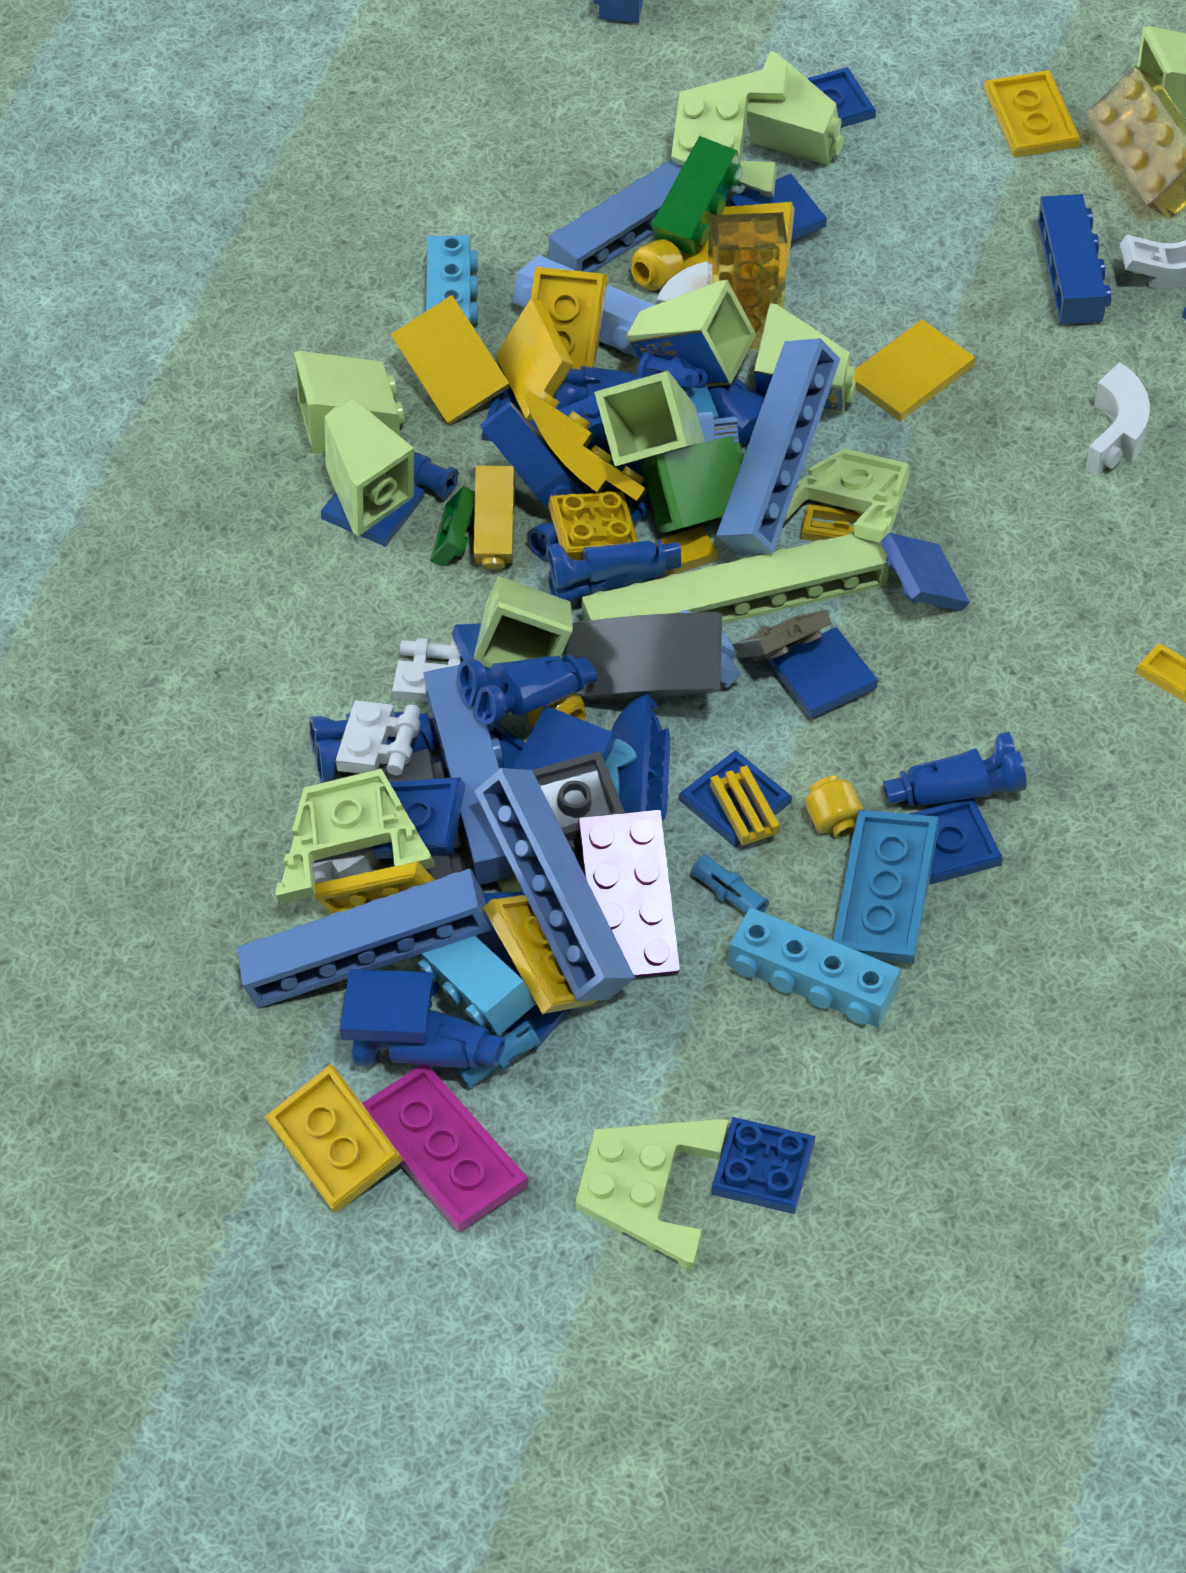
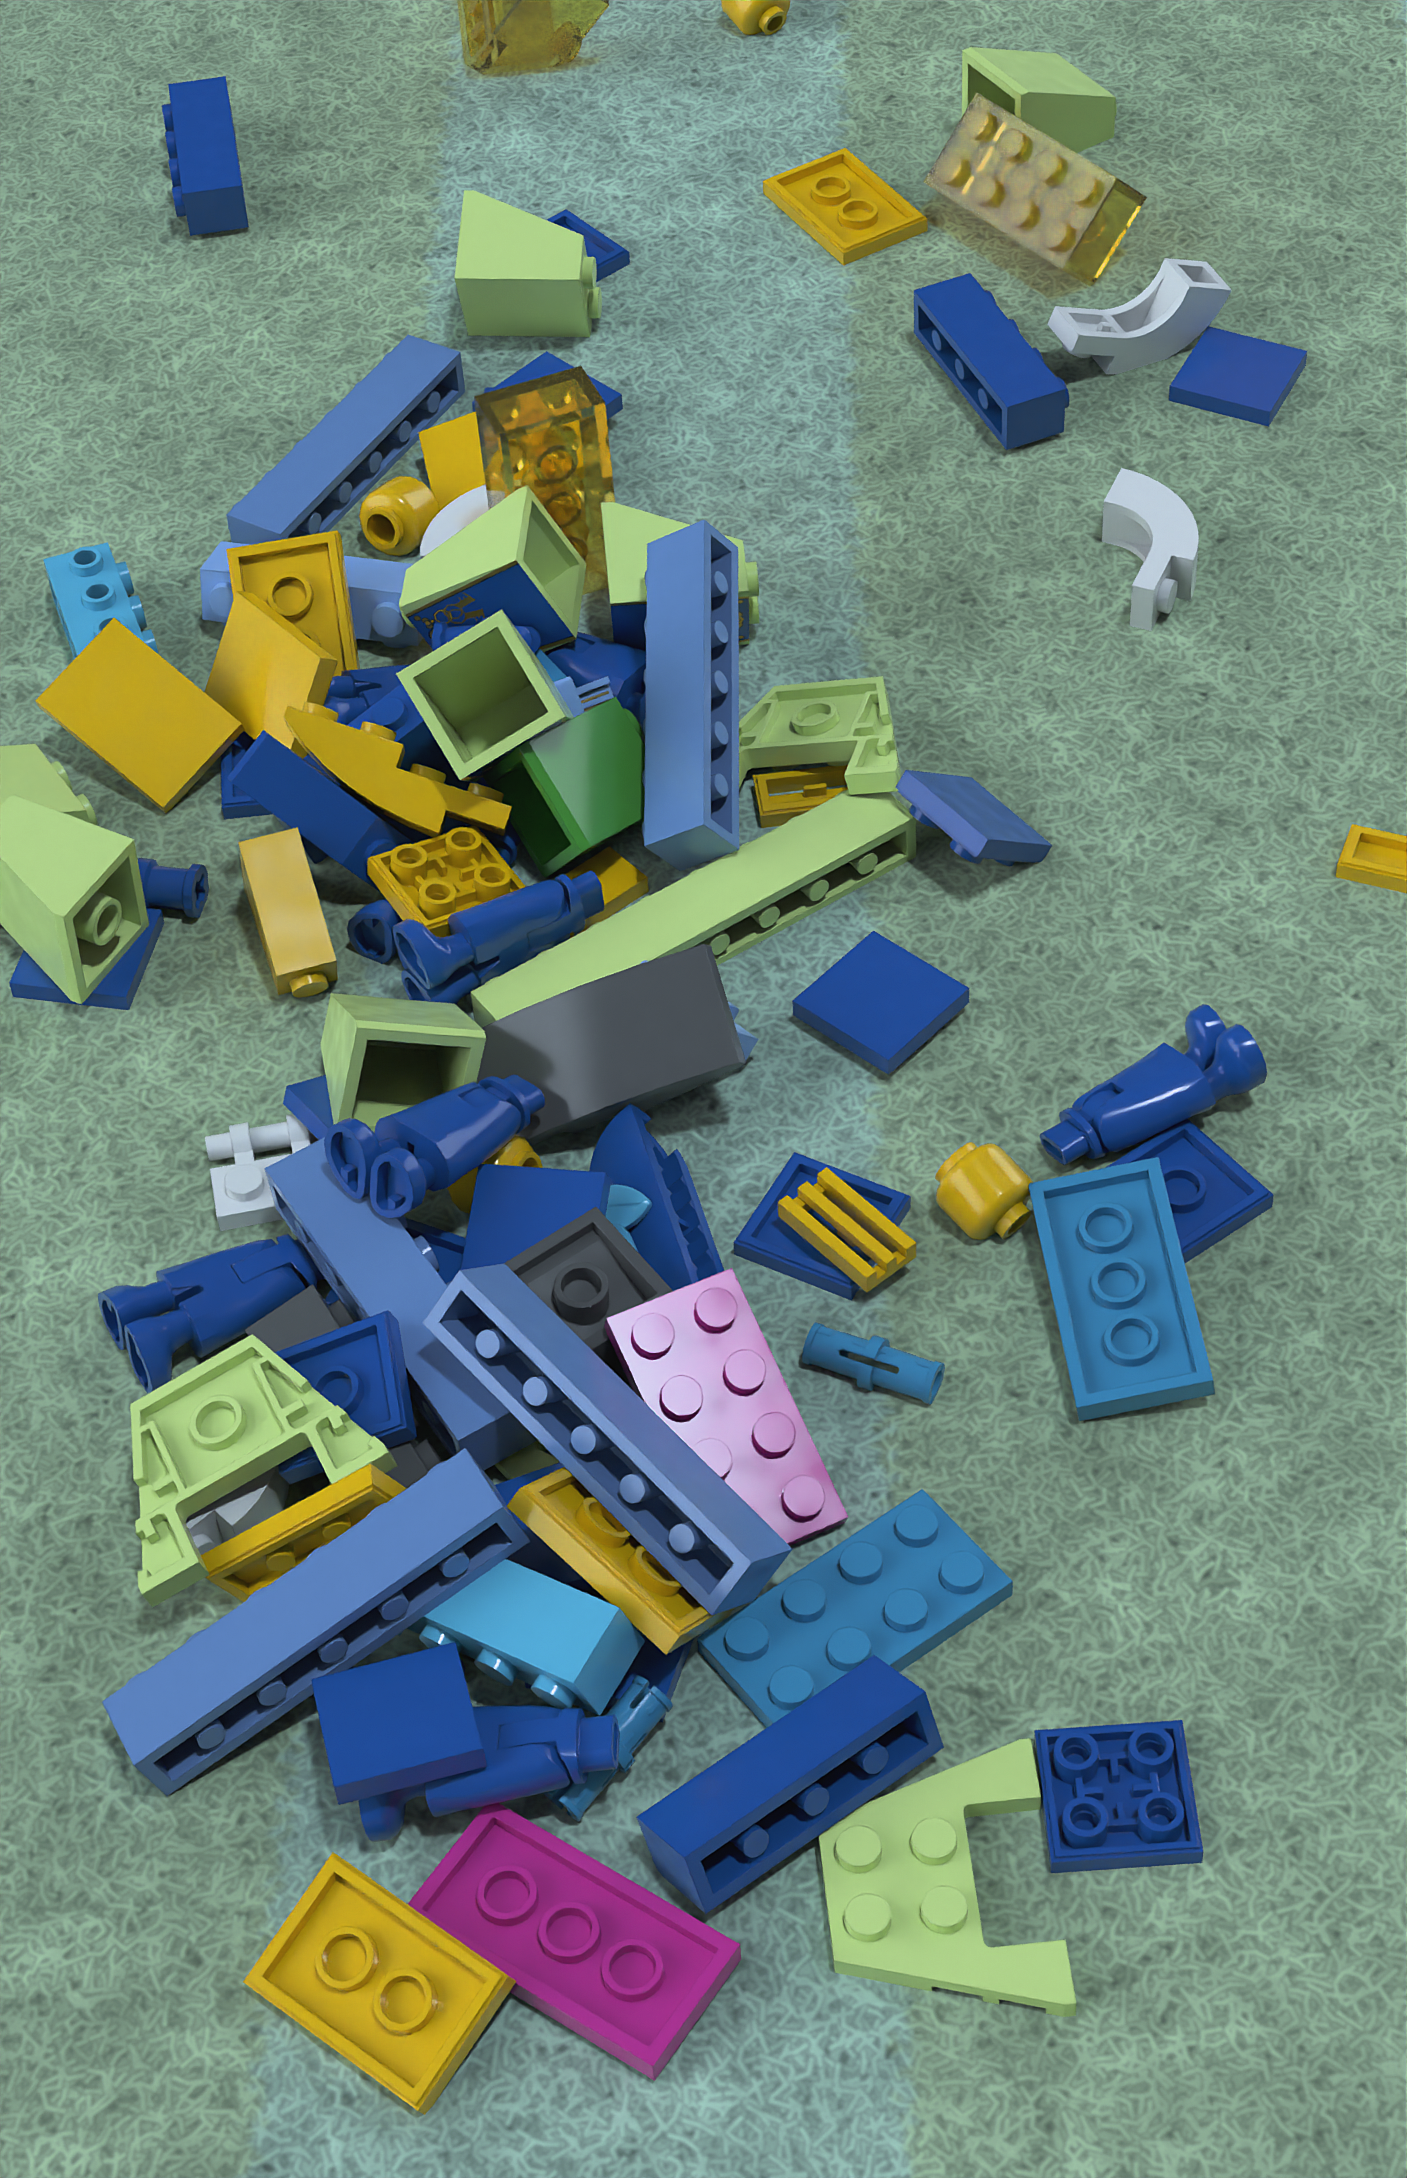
camera: 15 degrees left, 5 degrees down
white plate [335,700,421,775] -> none
green plate [430,486,475,566] -> none
green brick [651,136,743,256] -> none
yellowish green wing [671,64,789,197] -> none
medium azure brick [728,907,901,1028] -> none
dark tan plate [732,610,832,662] -> none
yellow tile [854,319,976,422] -> none
none -> blue brick [636,1655,944,1914]
none -> dark azure plate [697,1489,1013,1728]

